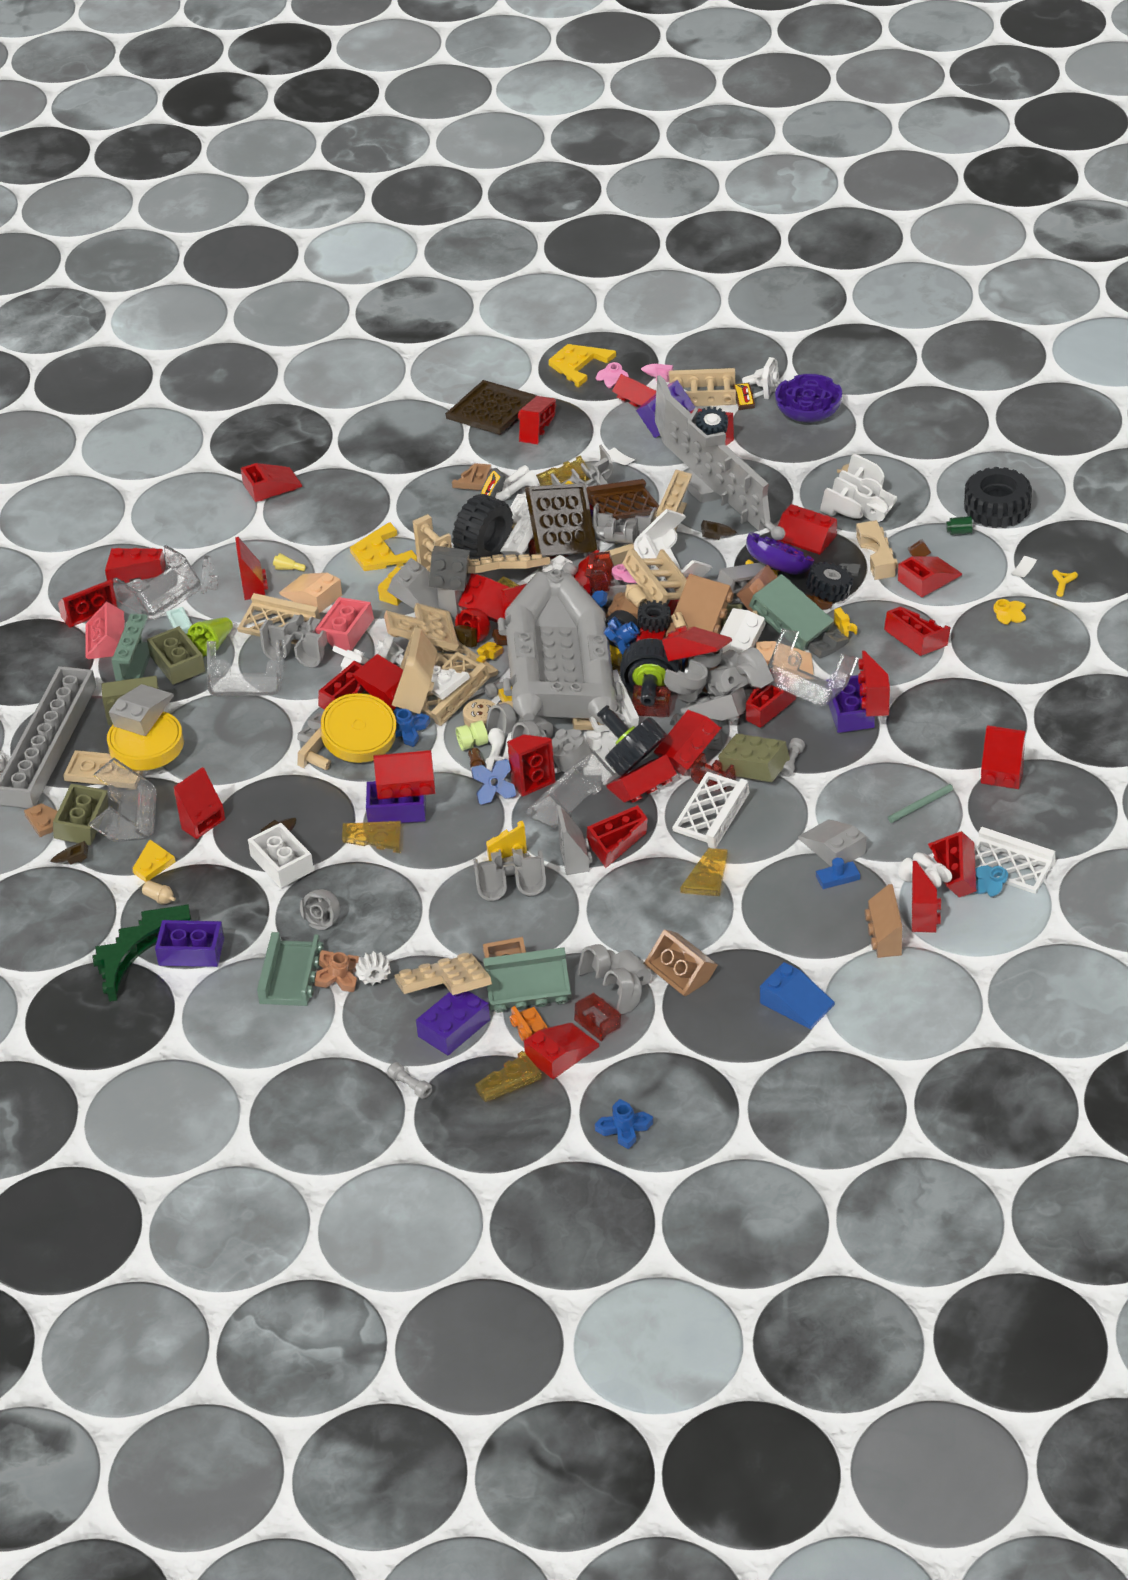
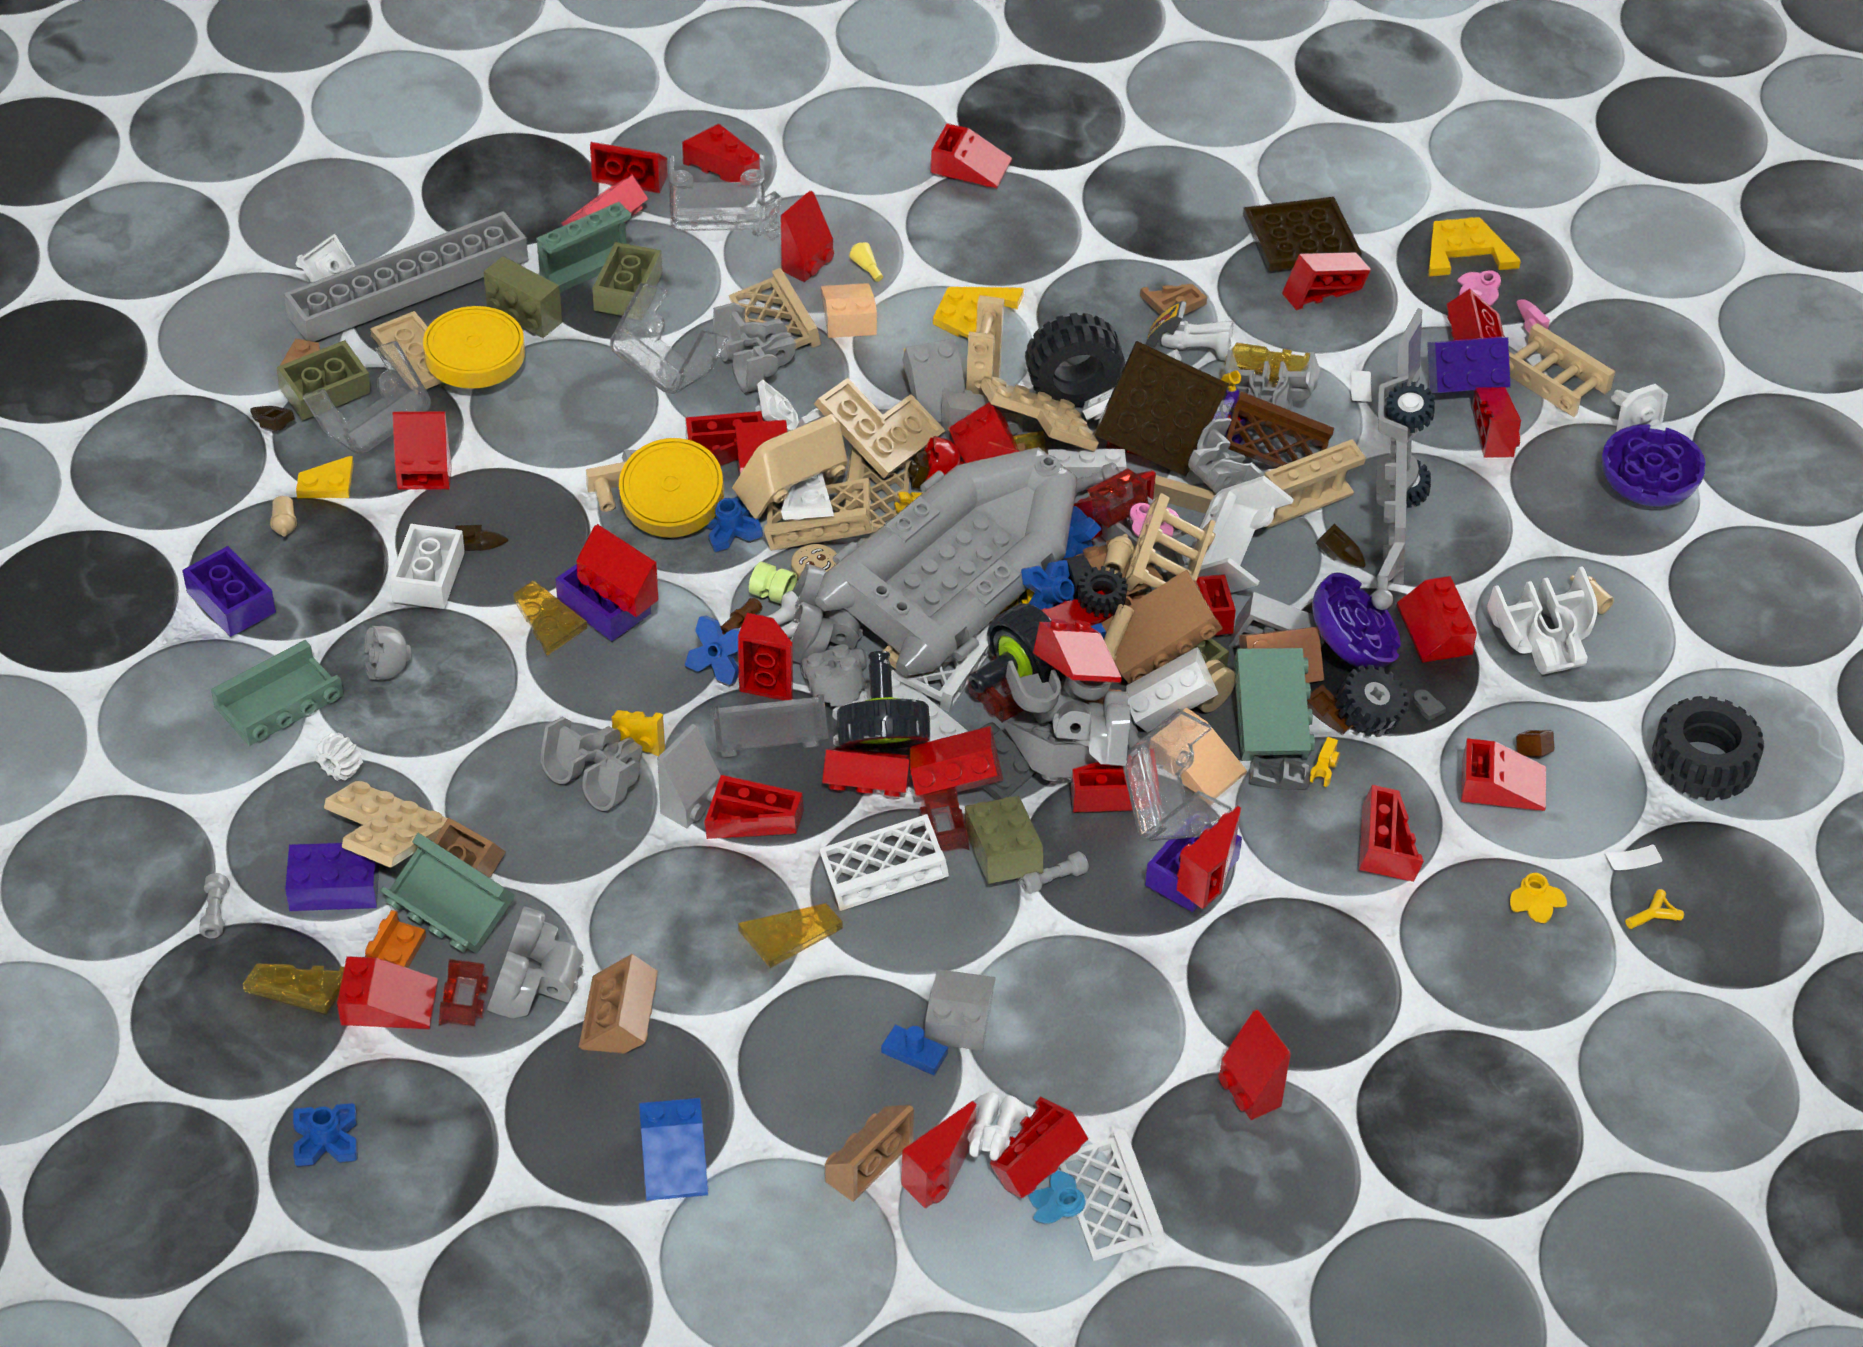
camera: 40 degrees right, 5 degrees up
dark green arch [92,904,192,1002] -> none
light grey slope [109,684,174,736] -> none
light aqua tile [166,607,192,634] -> none
lime cone [186,617,233,657] -> none
nougat plant [314,950,359,992] -> none
coral slope [315,597,374,651] -> none
dark grey brick [429,546,470,591] -> none
slope [733,383,755,410] -> none
tan arch [856,520,898,580] -> none
sand green bar [888,784,954,823] -> none
dark green brick [946,516,972,535] -> none

